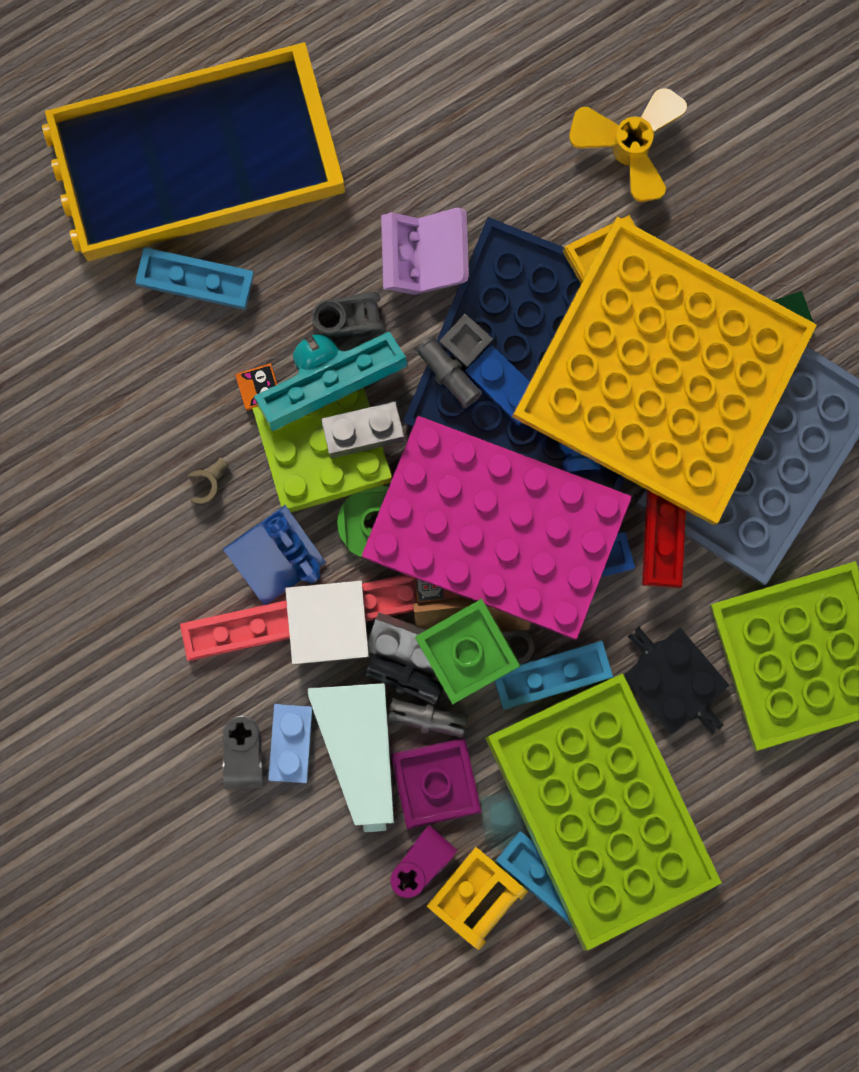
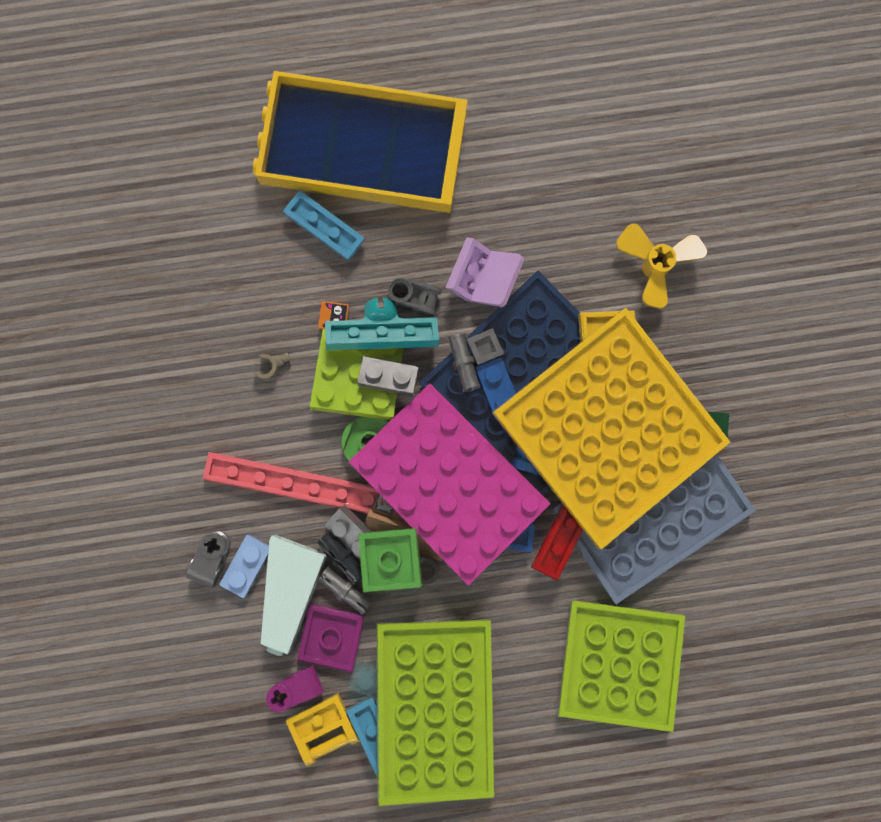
camera: 25 degrees right, 0 degrees up
blue hinge [223,505,326,605] -> none
white tile [285,581,369,665] -> none
dark azure plate [494,641,613,710] -> none
black plate [624,626,730,735] -> none

